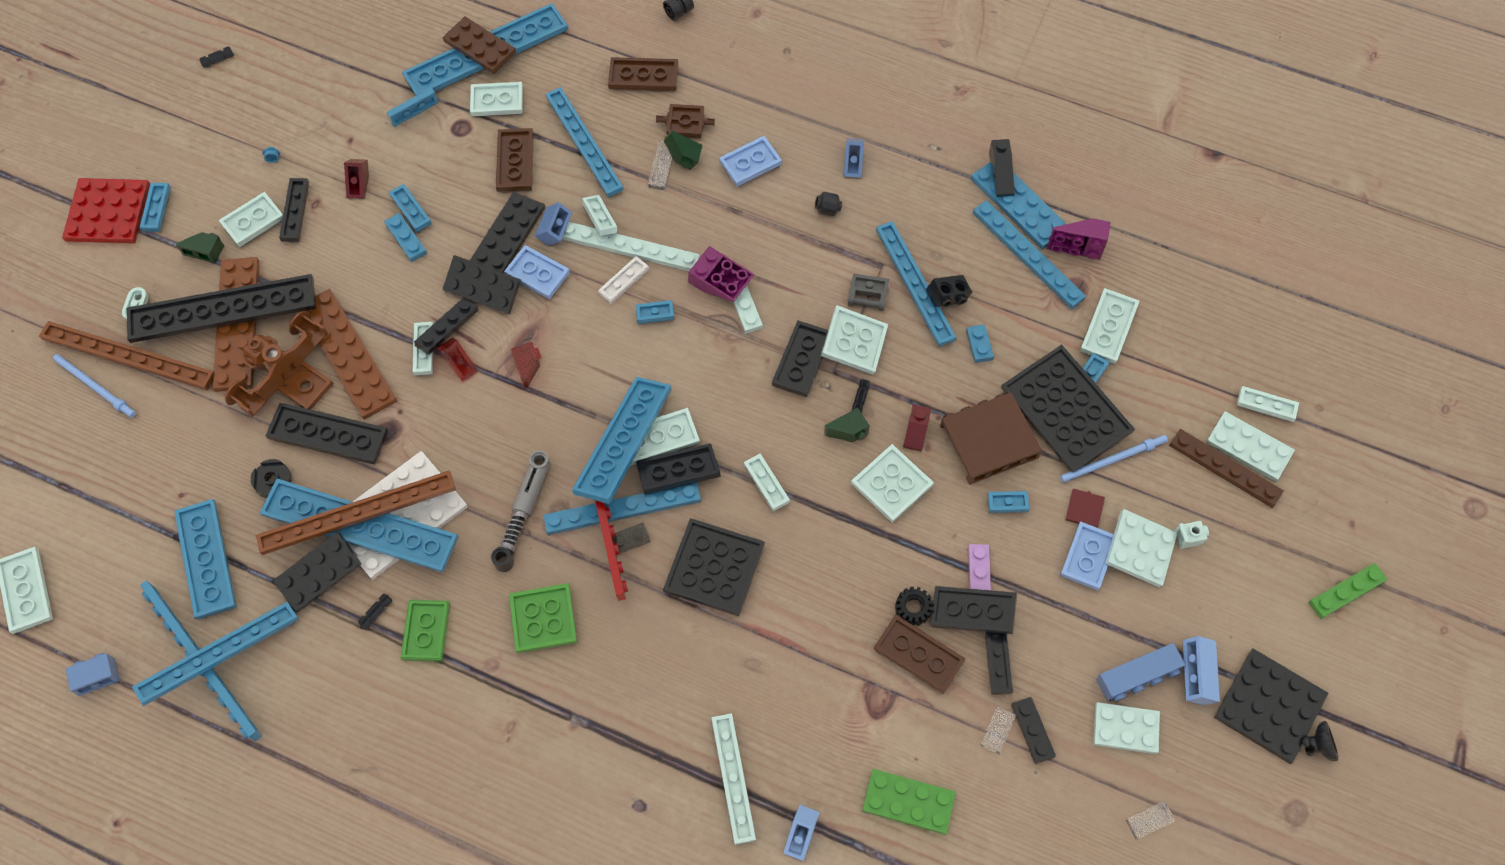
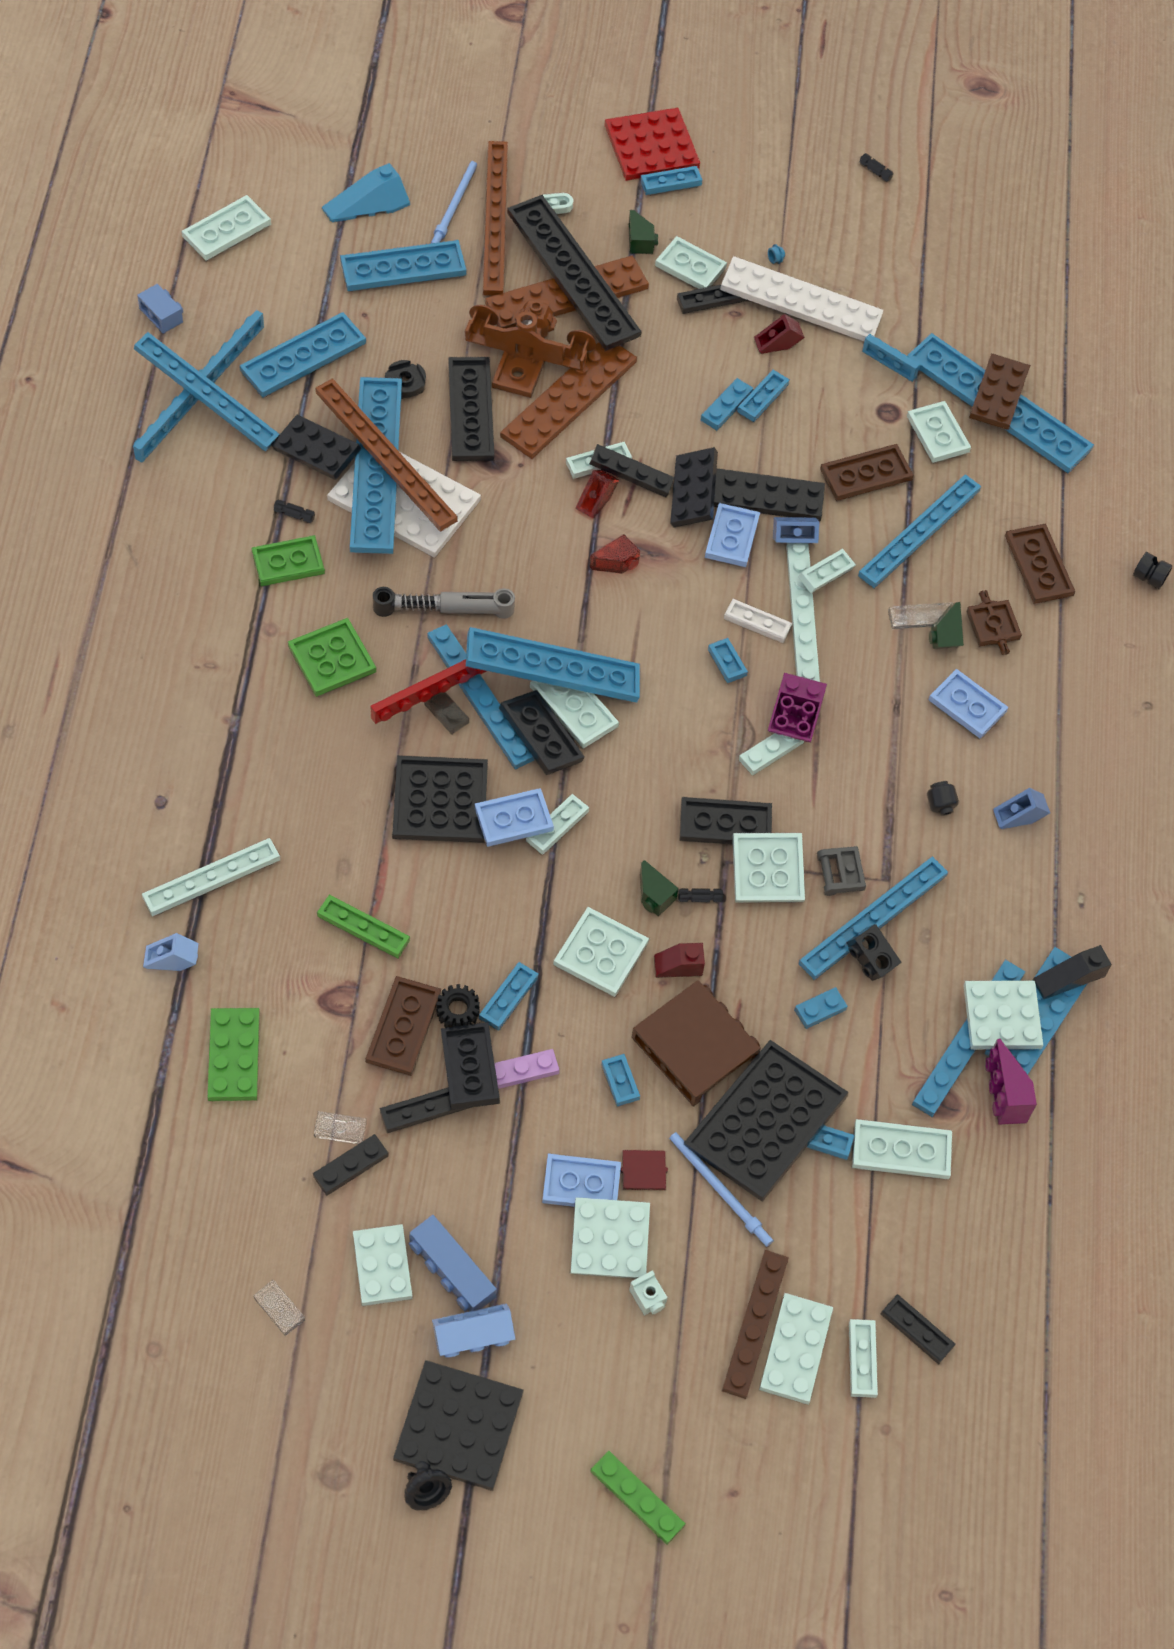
camera: 65 degrees right, 5 degrees down
none -> bright green plate [317,894,410,959]
none -> dark azure wedge [322,163,410,222]
none -> dark azure plate [340,240,467,291]
none -> light blue plate [475,788,554,847]
none -> dark azure plate [479,962,539,1031]
none -> white plate [720,256,884,341]
none -> black tile [881,1294,956,1364]
none -> light aqua plate [964,981,1043,1050]

